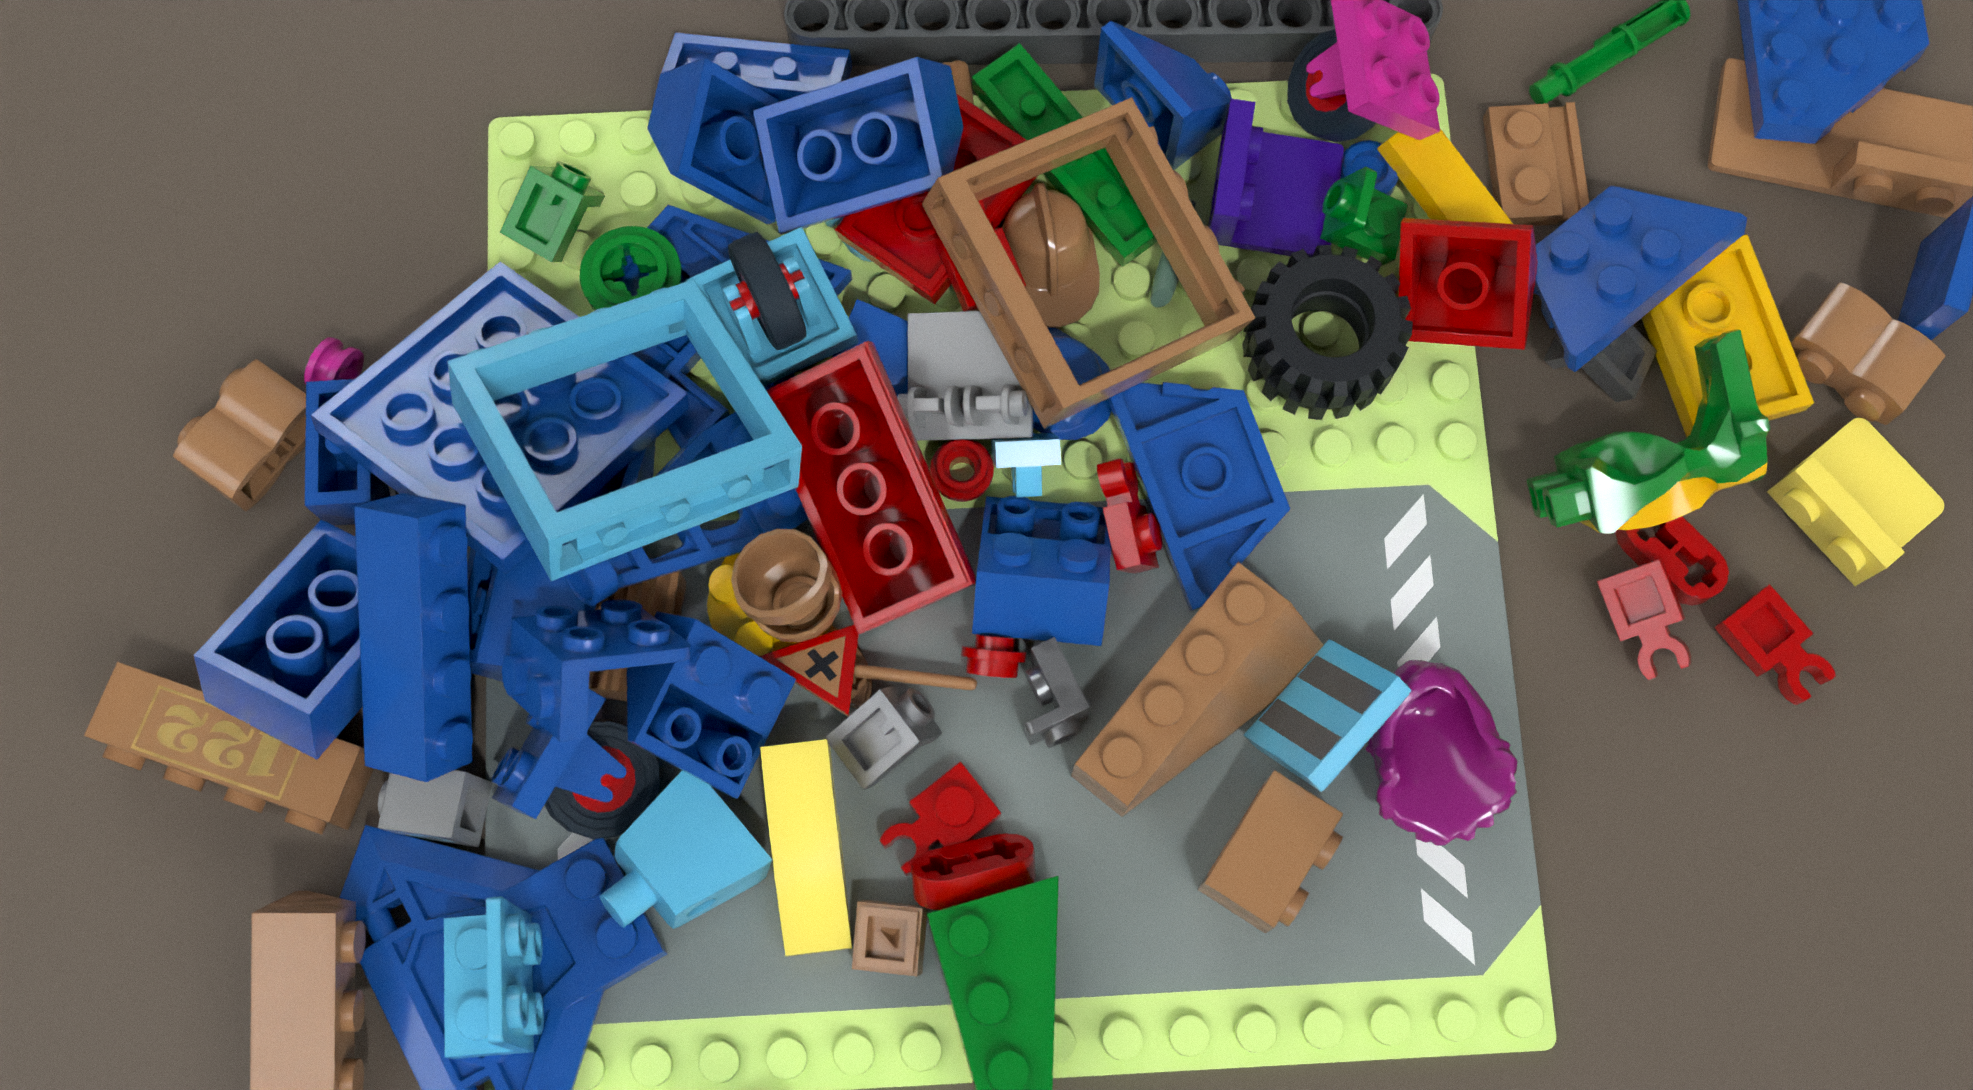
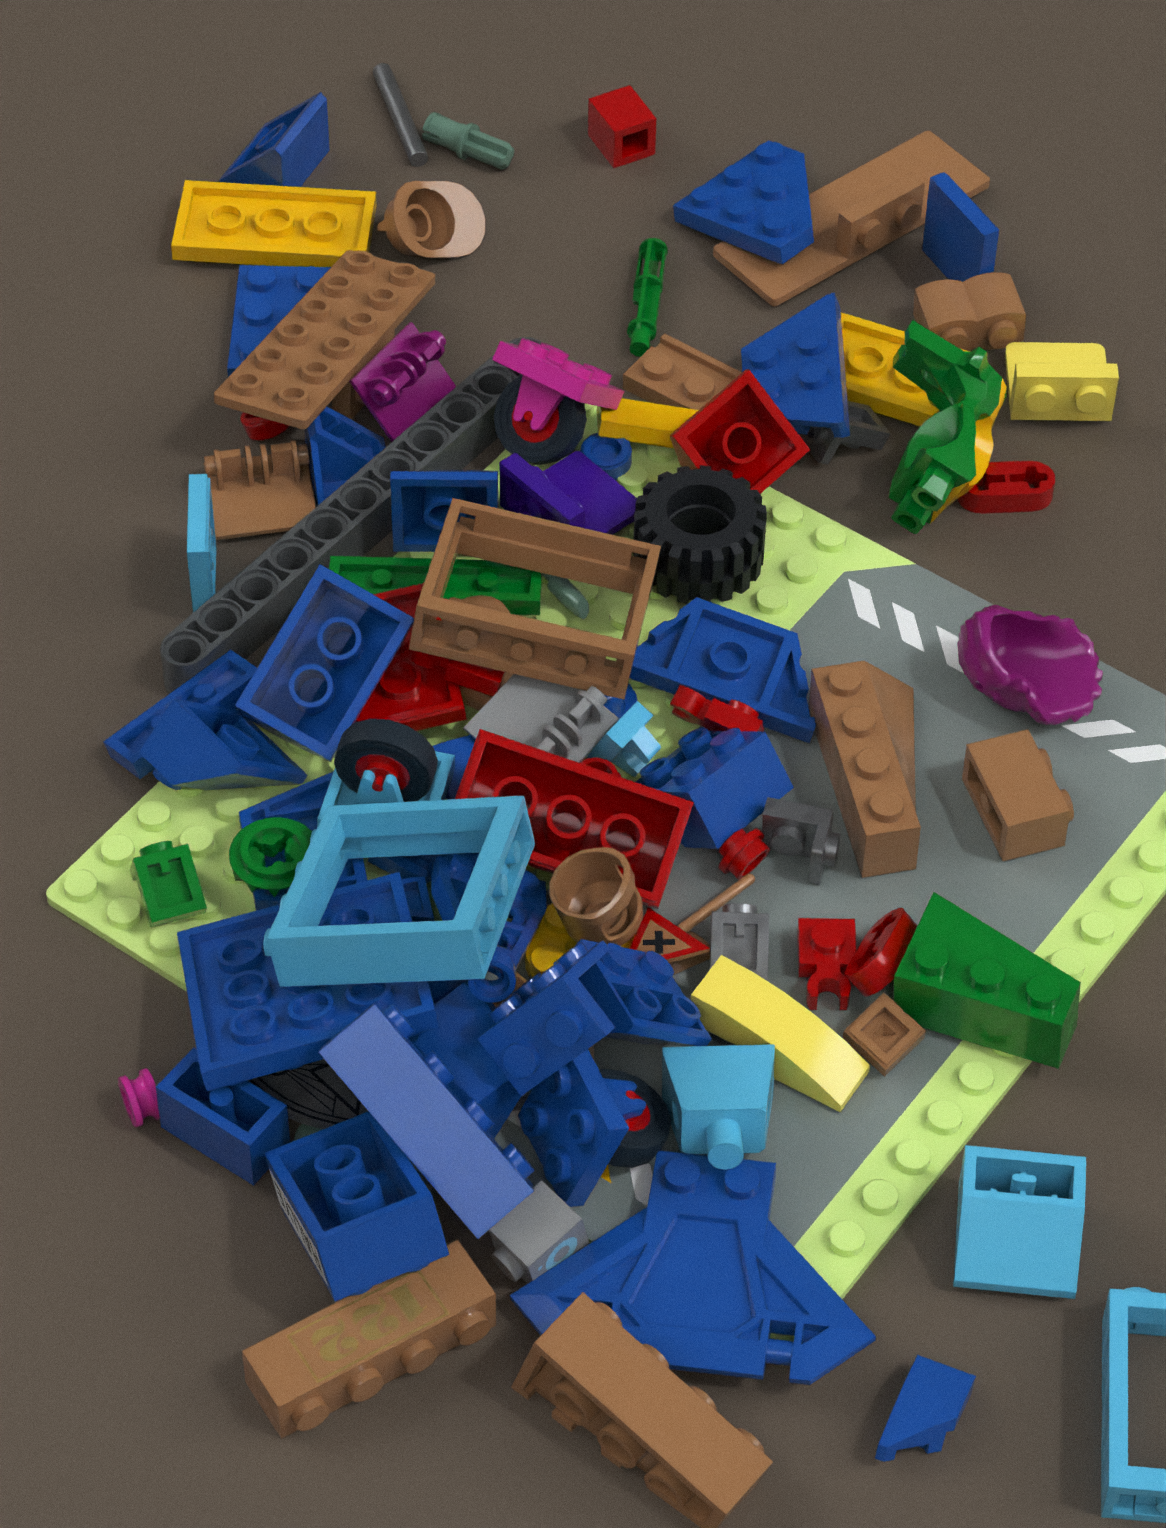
camera: 50 degrees left, 25 degrees down
medium nougat brick [173,359,306,512] -> none
medium azure bracket [444,897,544,1059] -> none
medium azure tile [1244,639,1412,792] -> none
green bracket [1320,167,1408,266] -> none
plate [1597,558,1691,680] -> none
red plate [1714,584,1836,705] -> none

